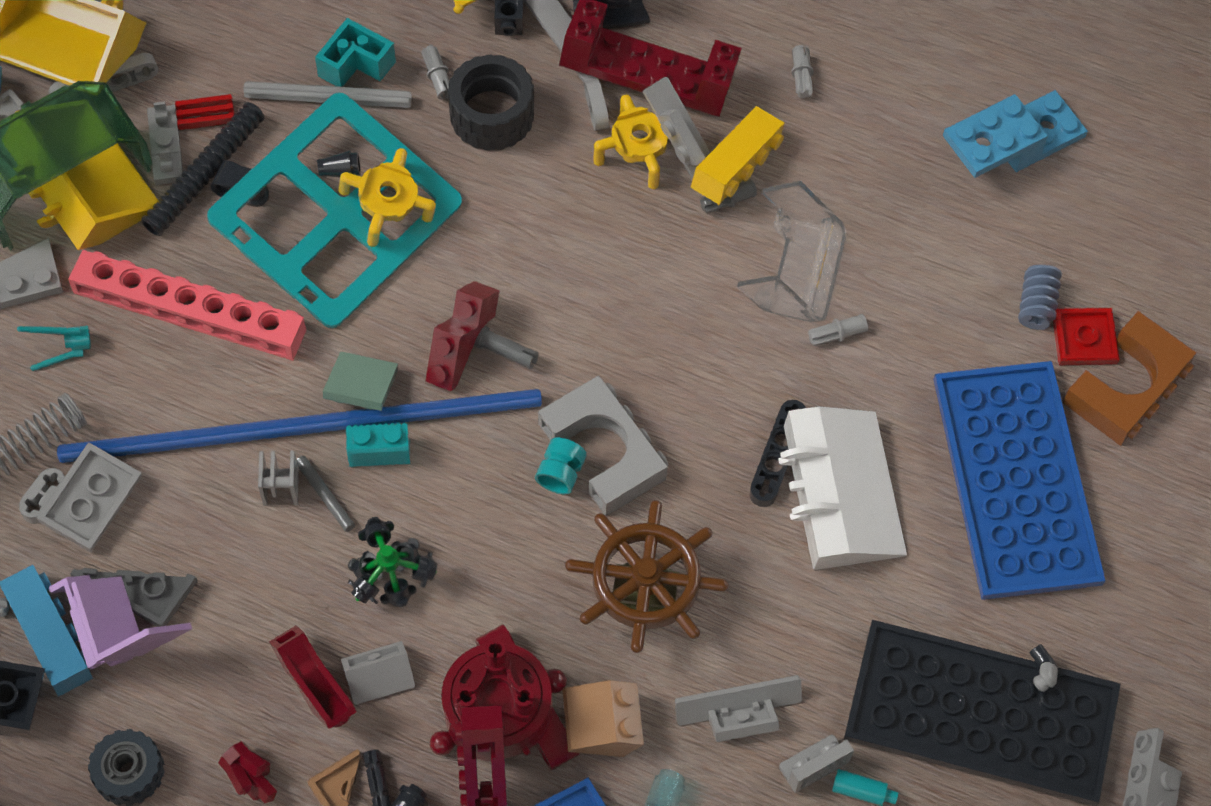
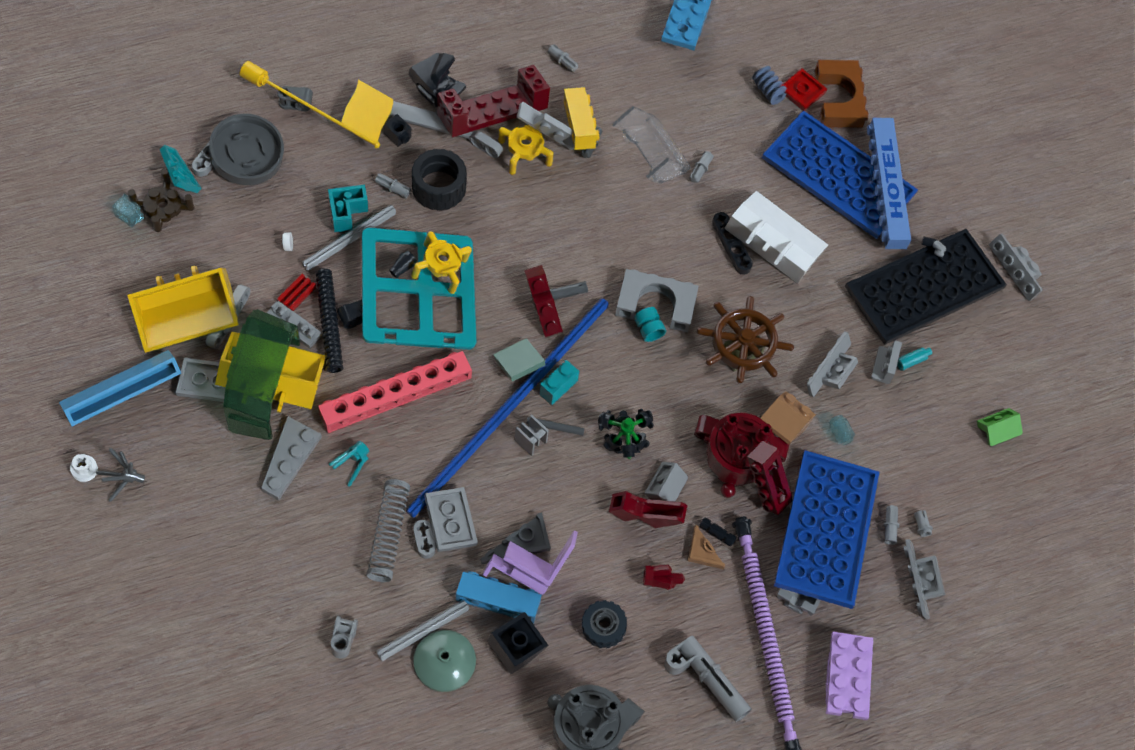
camera: 50 degrees left, 0 degrees up
none -> white tile [282,232,293,251]
none -> medium blue brick [867,118,911,249]

